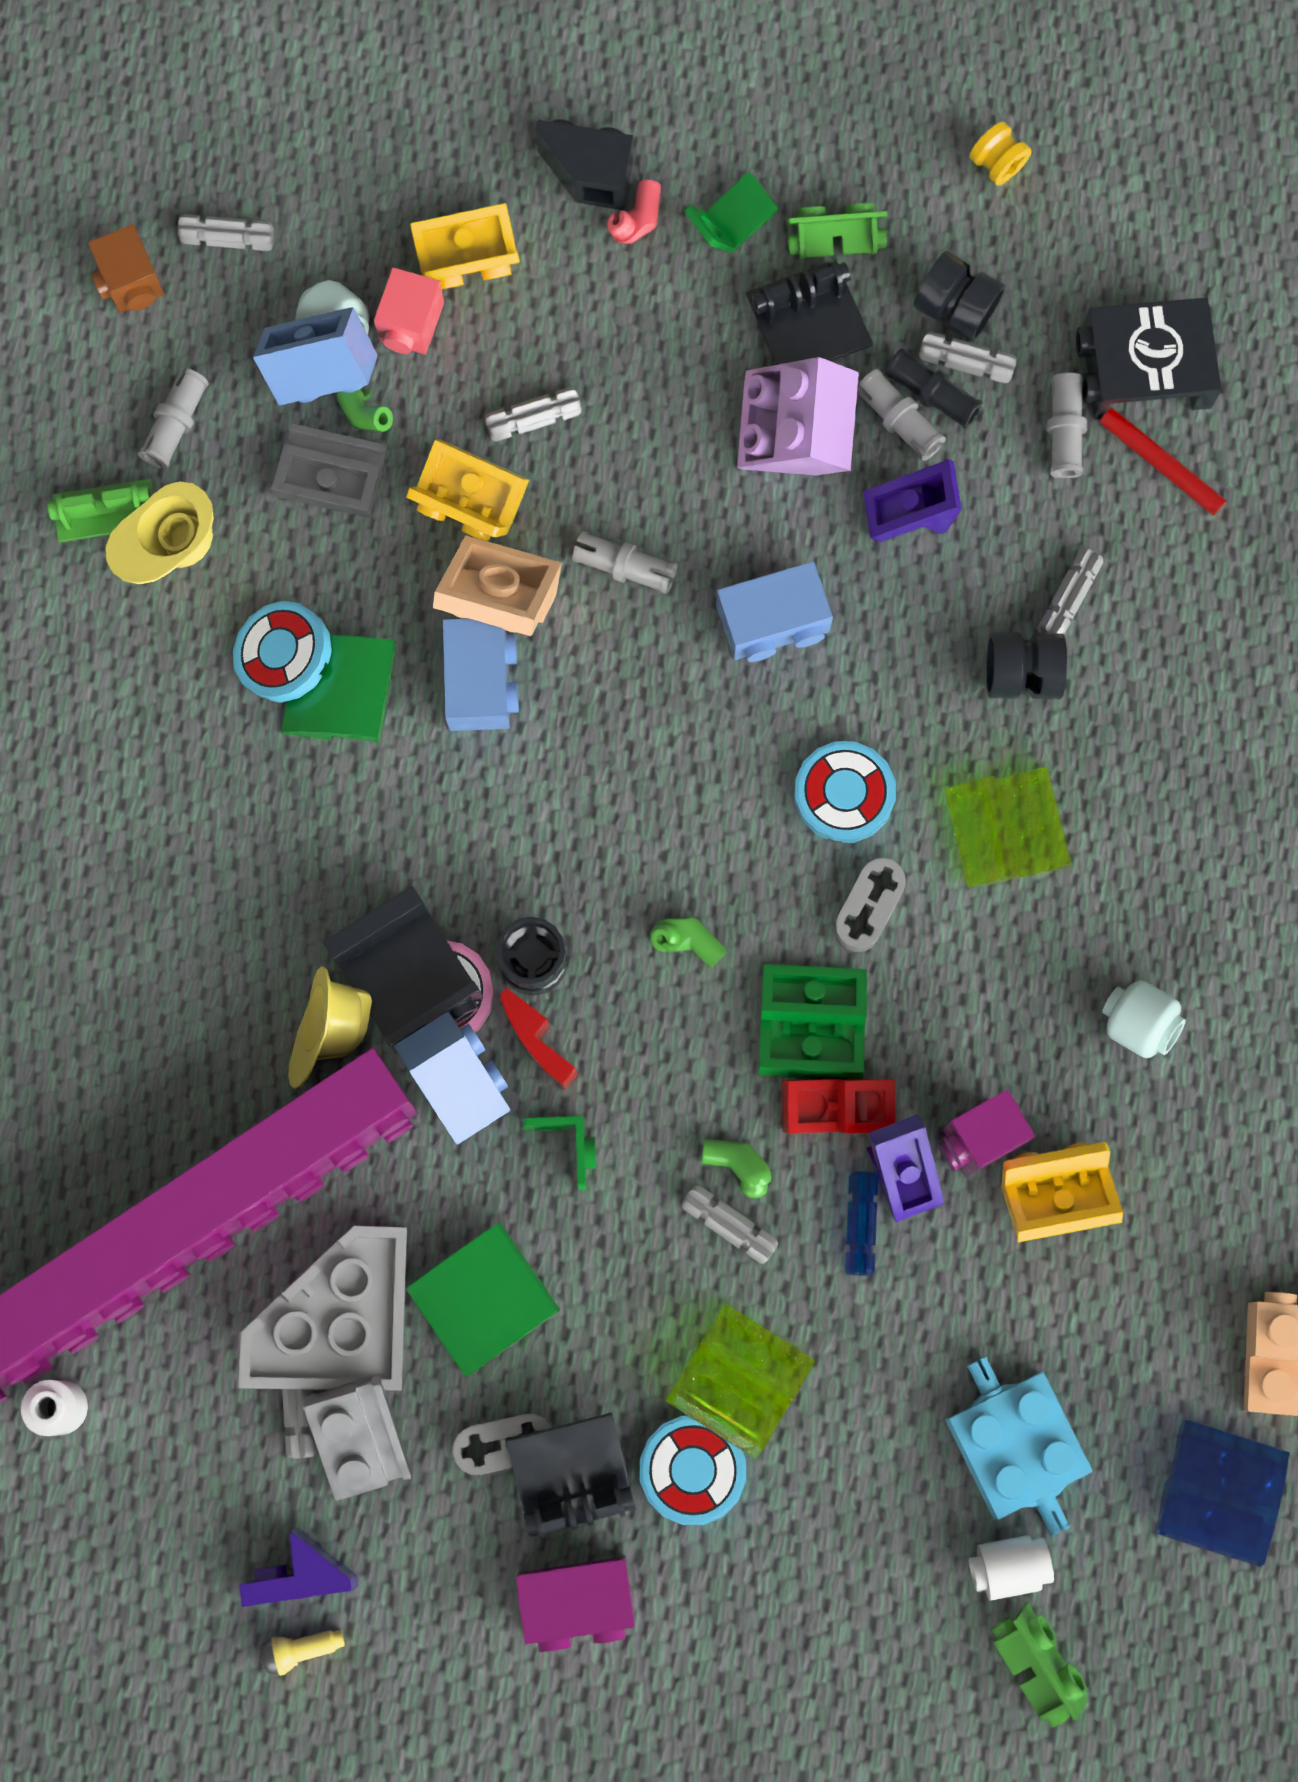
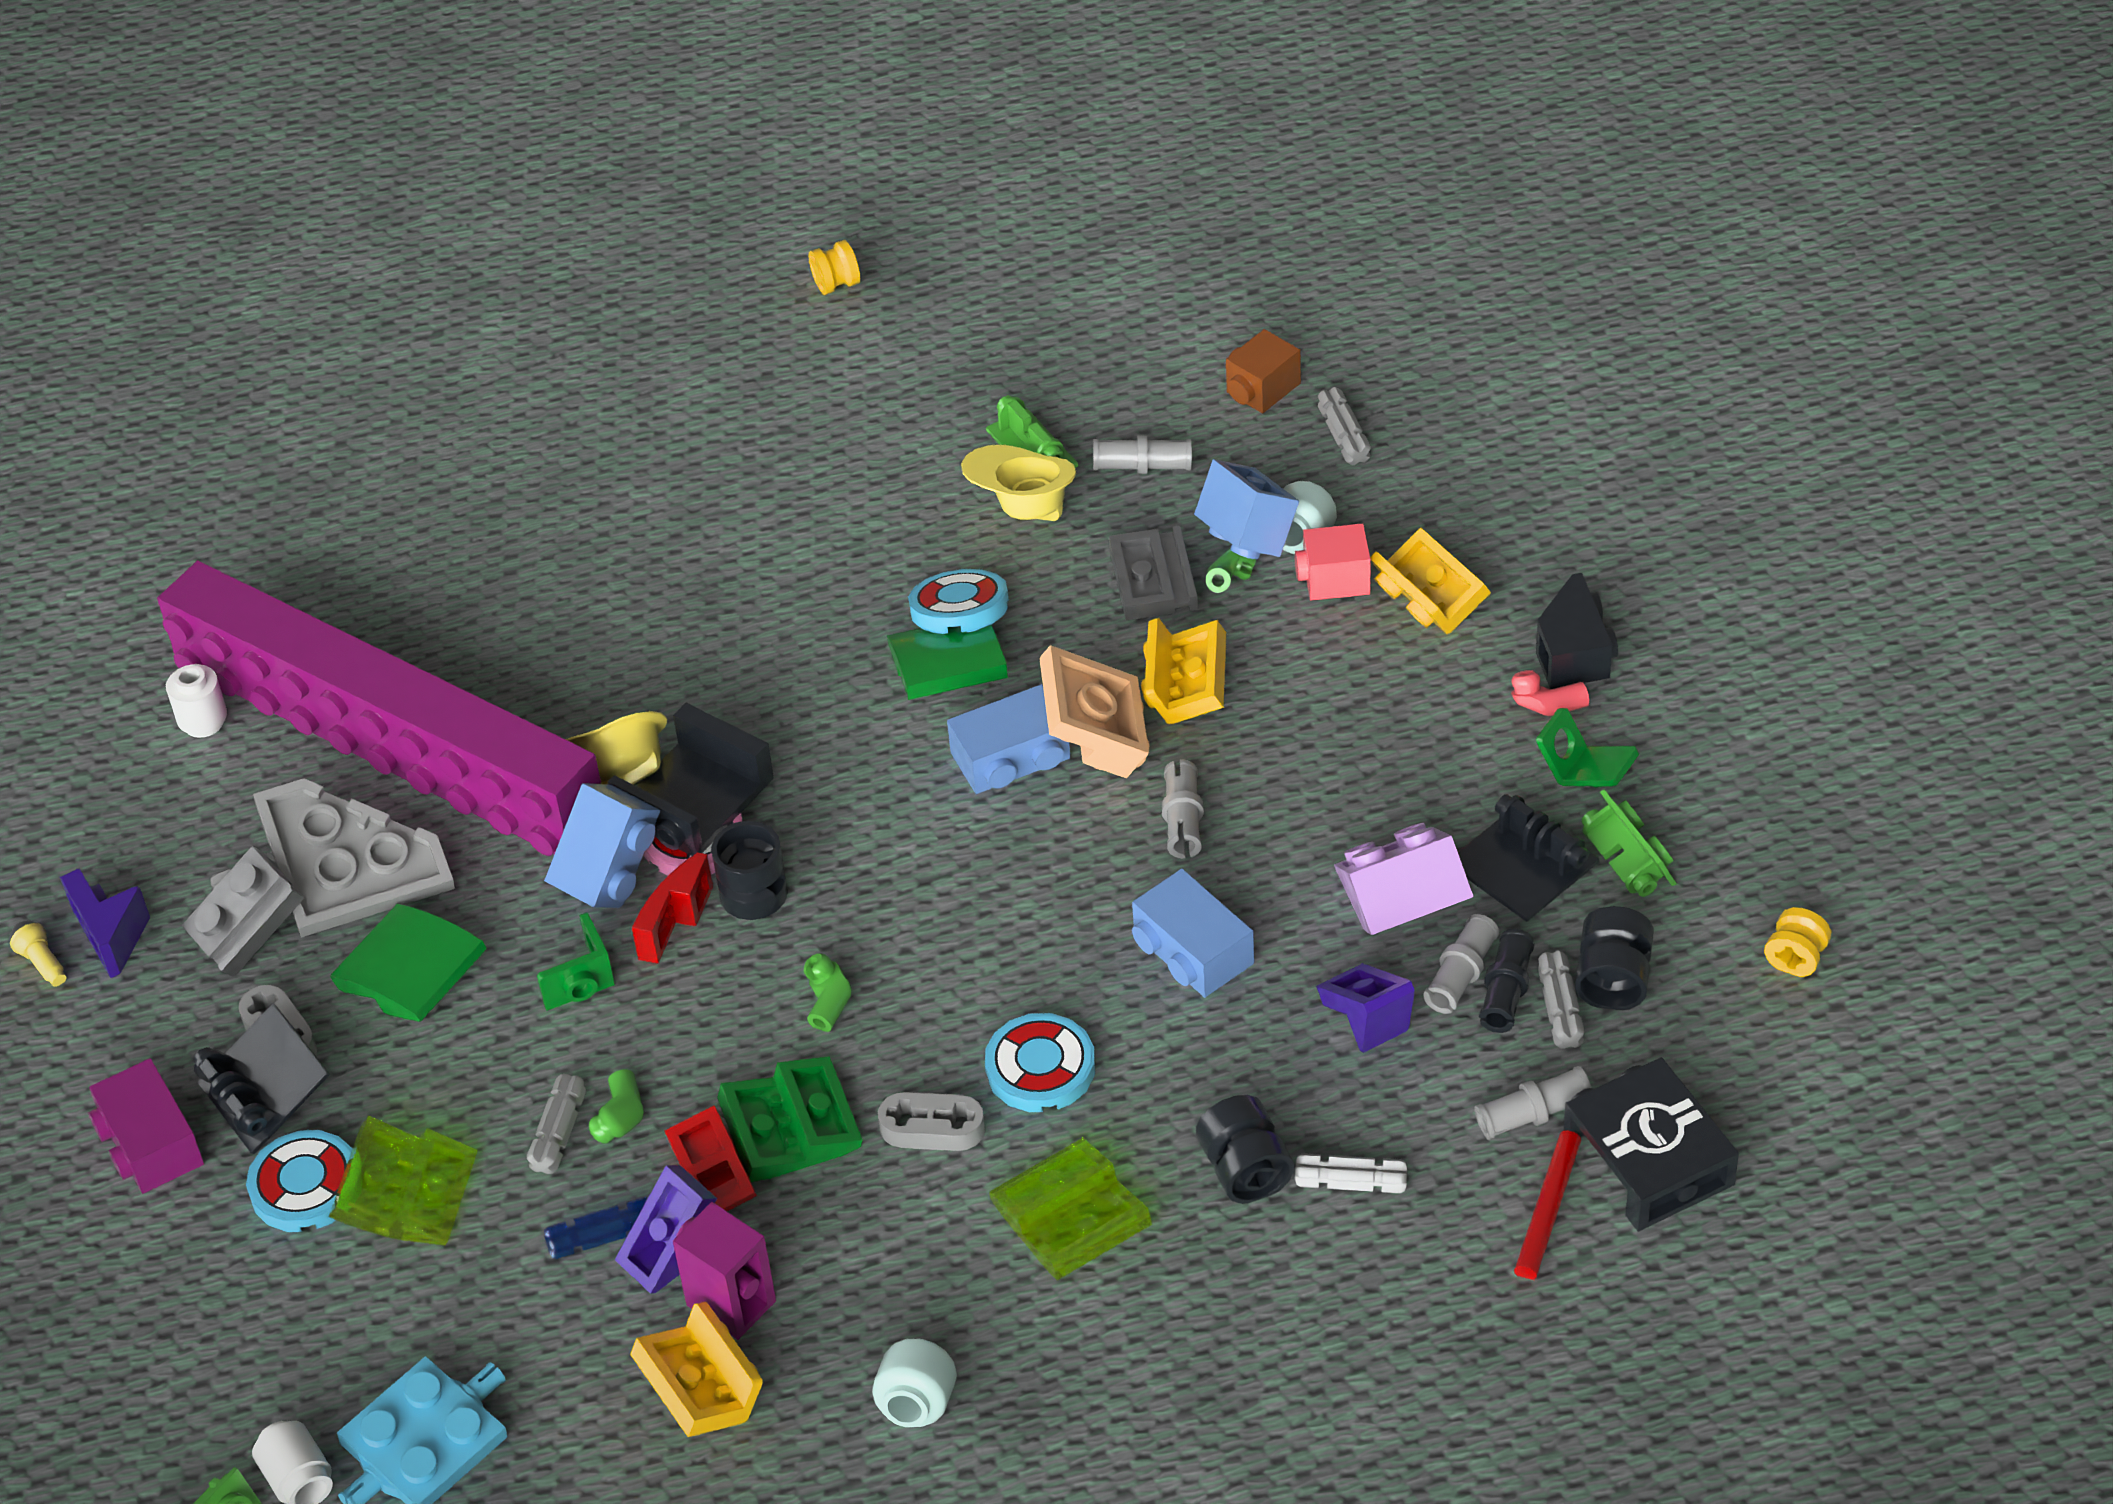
camera: 70 degrees right, 30 degrees down
axle [485,387,581,442] -> none

